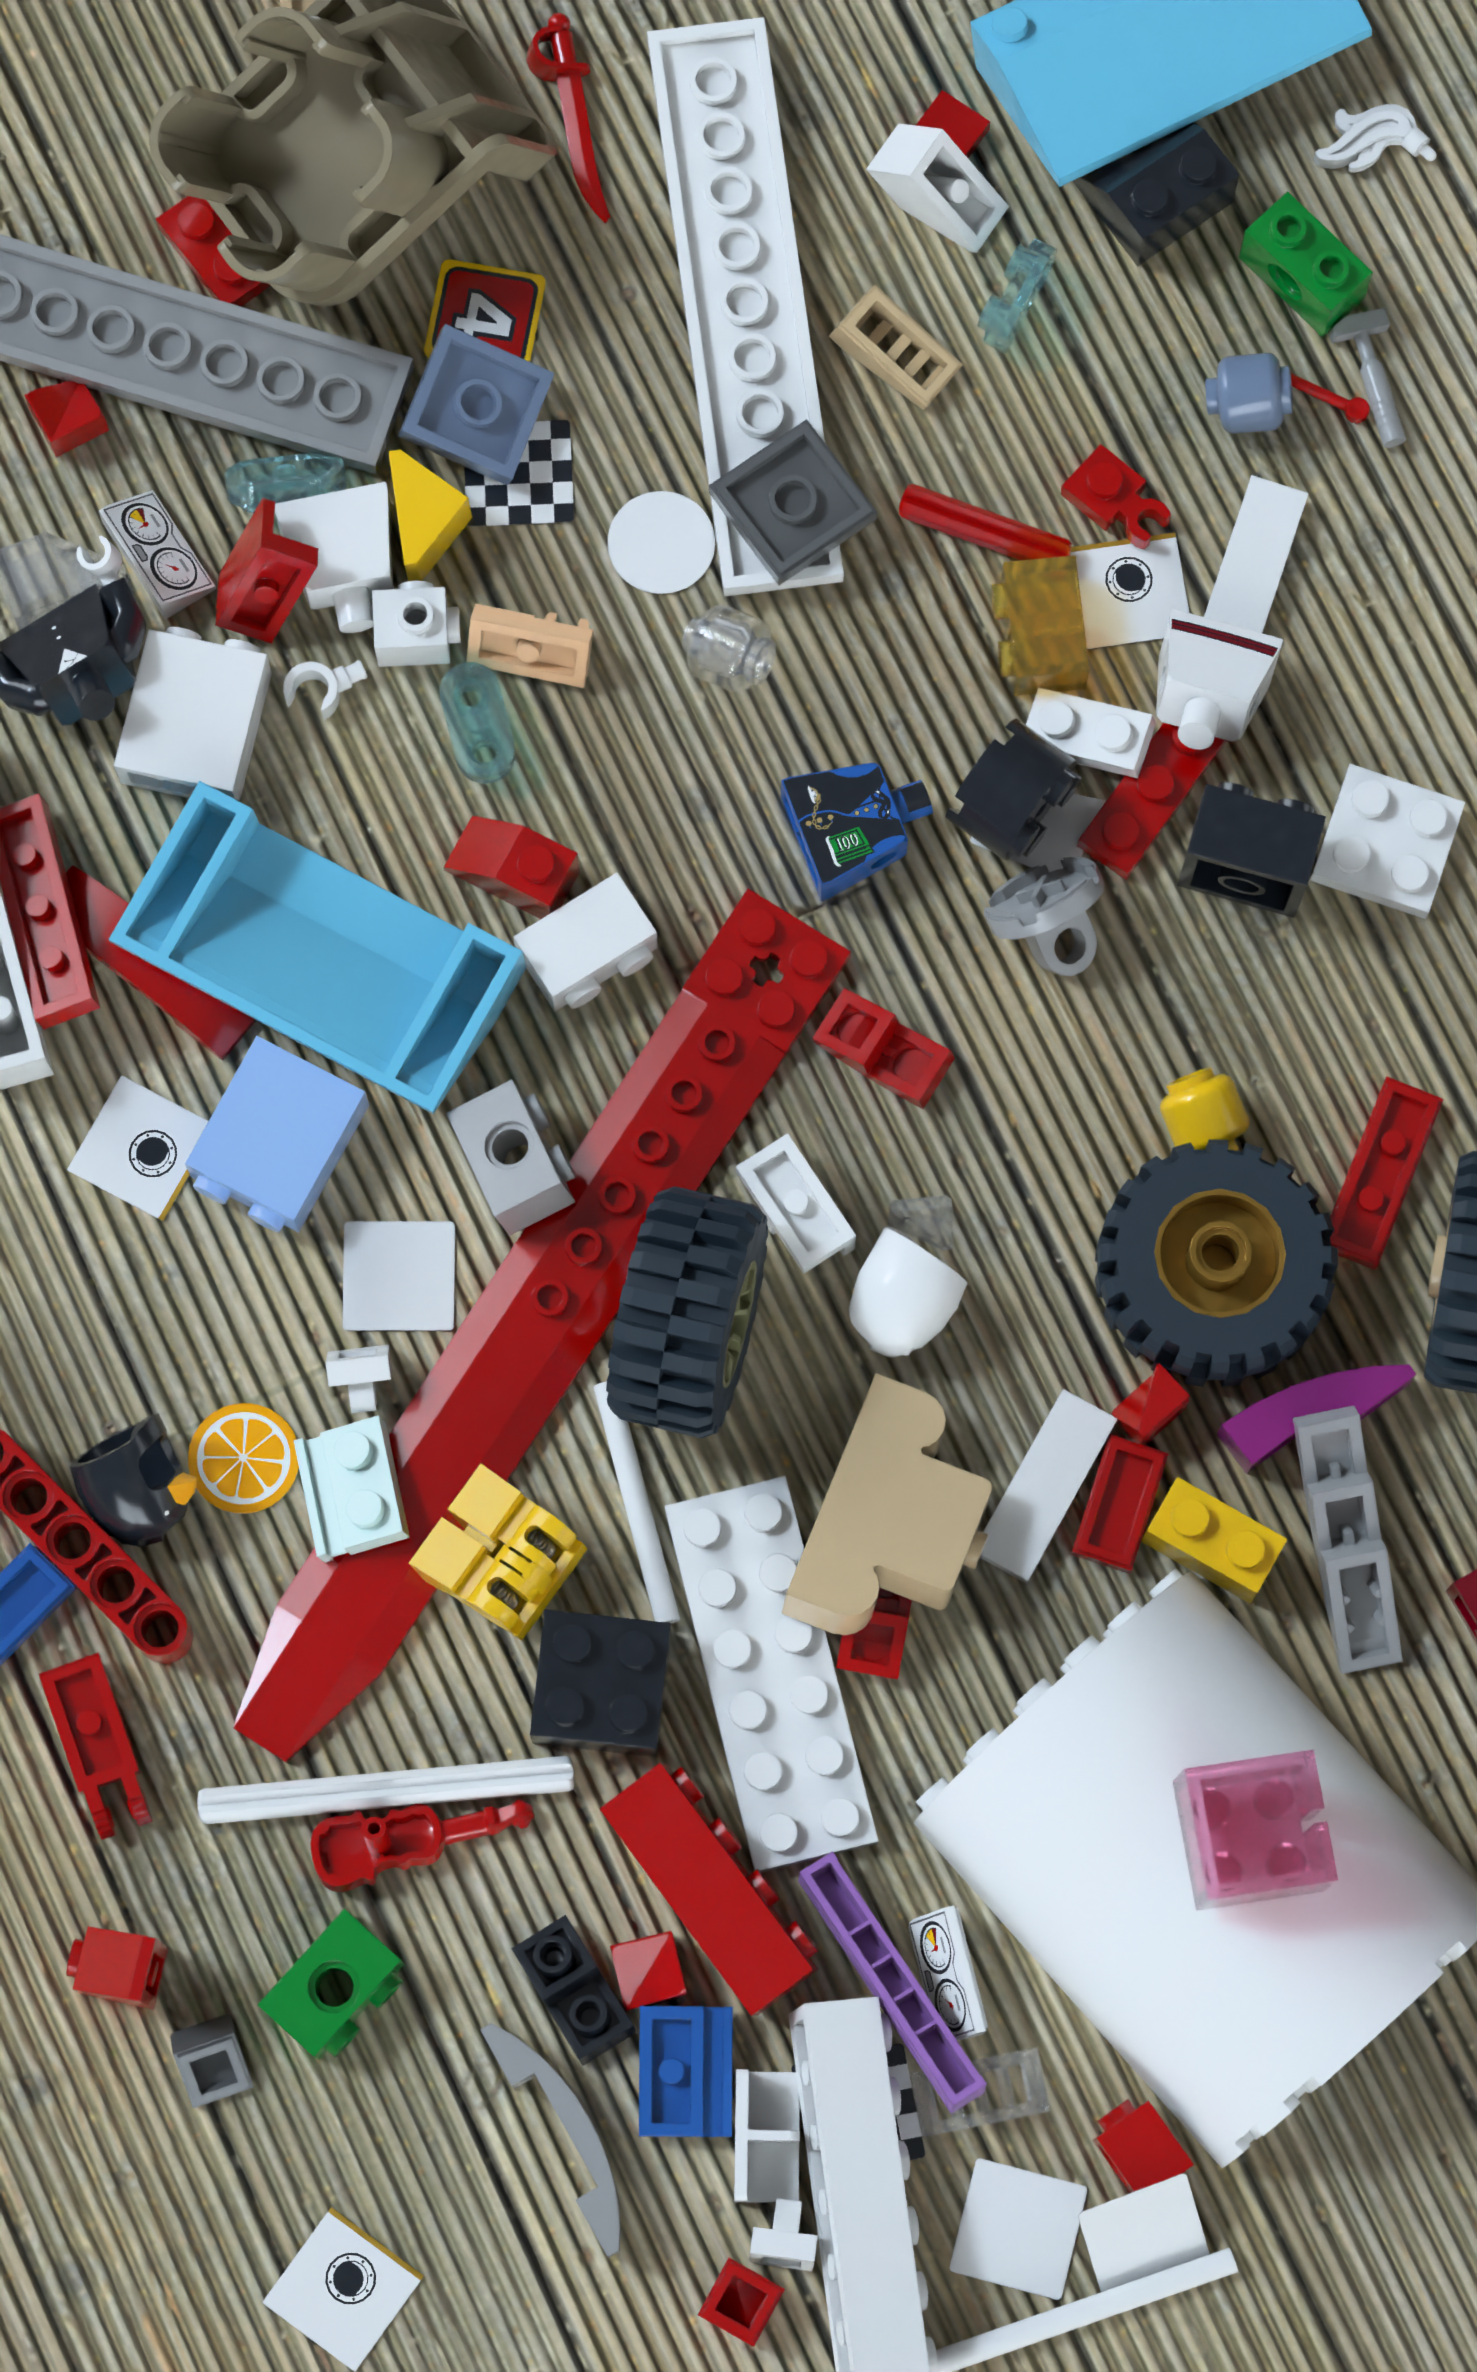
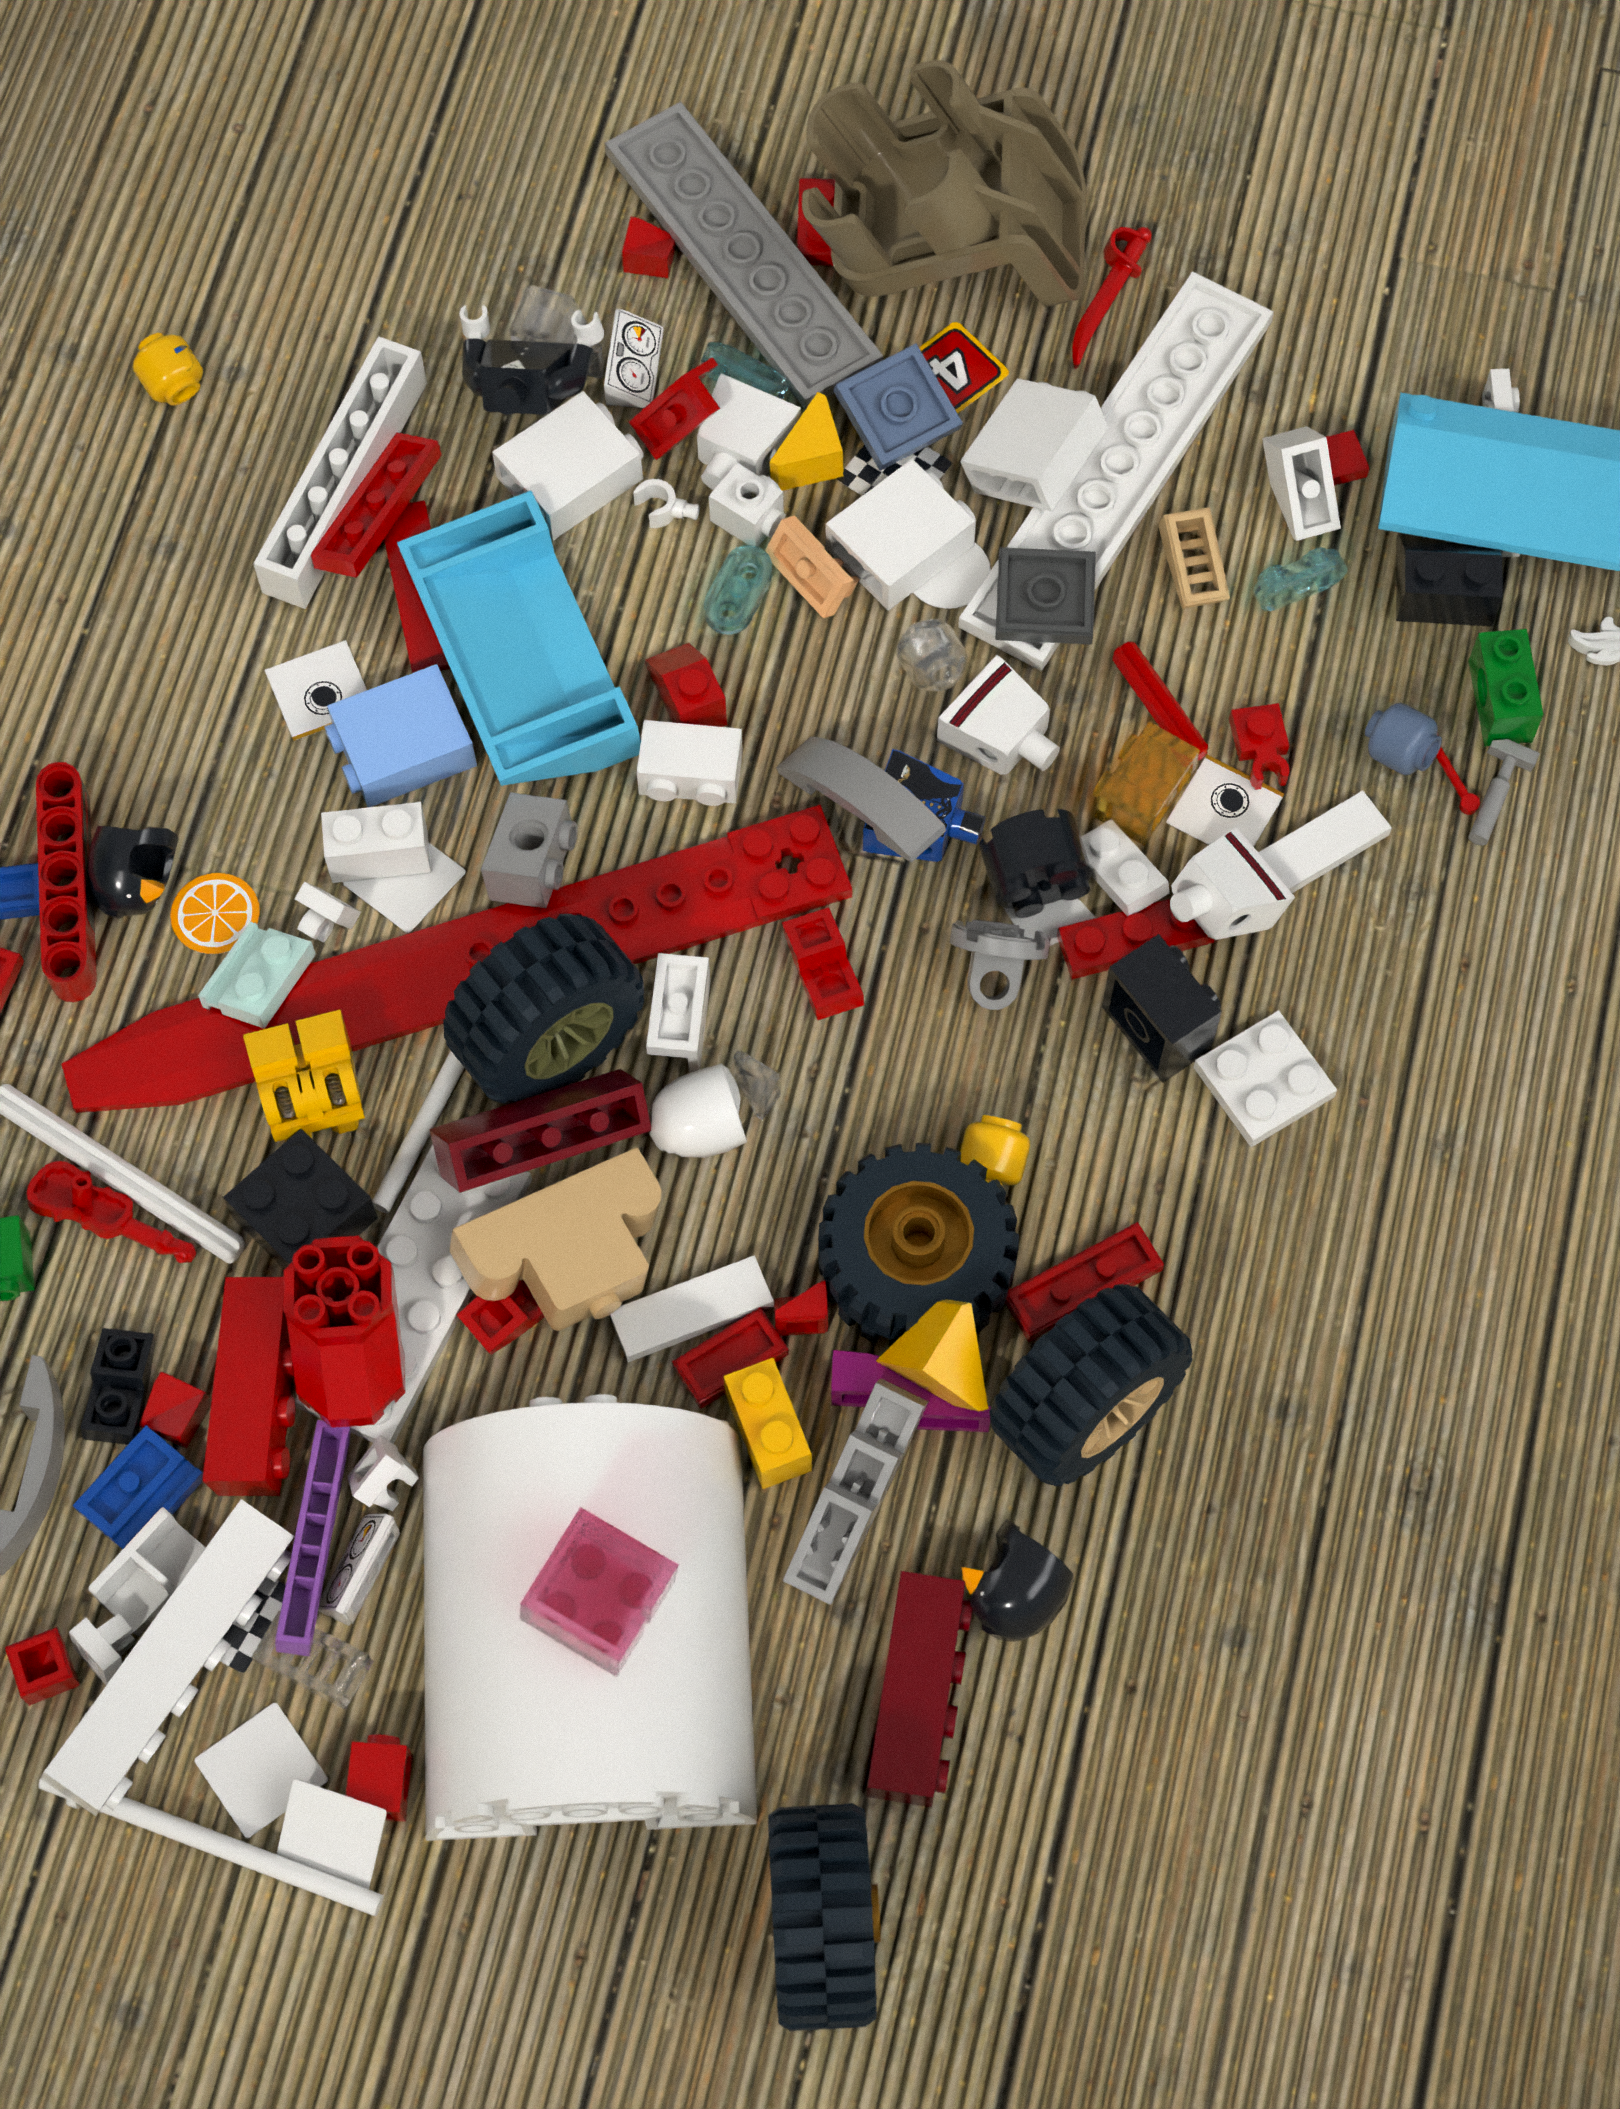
camera: 40 degrees right, 10 degrees down
none -> red brick [283,1236,406,1428]
none -> white brick [321,802,431,883]
none -> white tile [347,1435,419,1511]
none -> dark red brick [429,1069,652,1193]
none -> light grey slope [776,737,946,863]
none -> white brick [826,459,976,611]
none -> yellow slope [876,1299,988,1411]
none -> white torso [937,655,1060,775]
none -> white brick [960,378,1108,512]

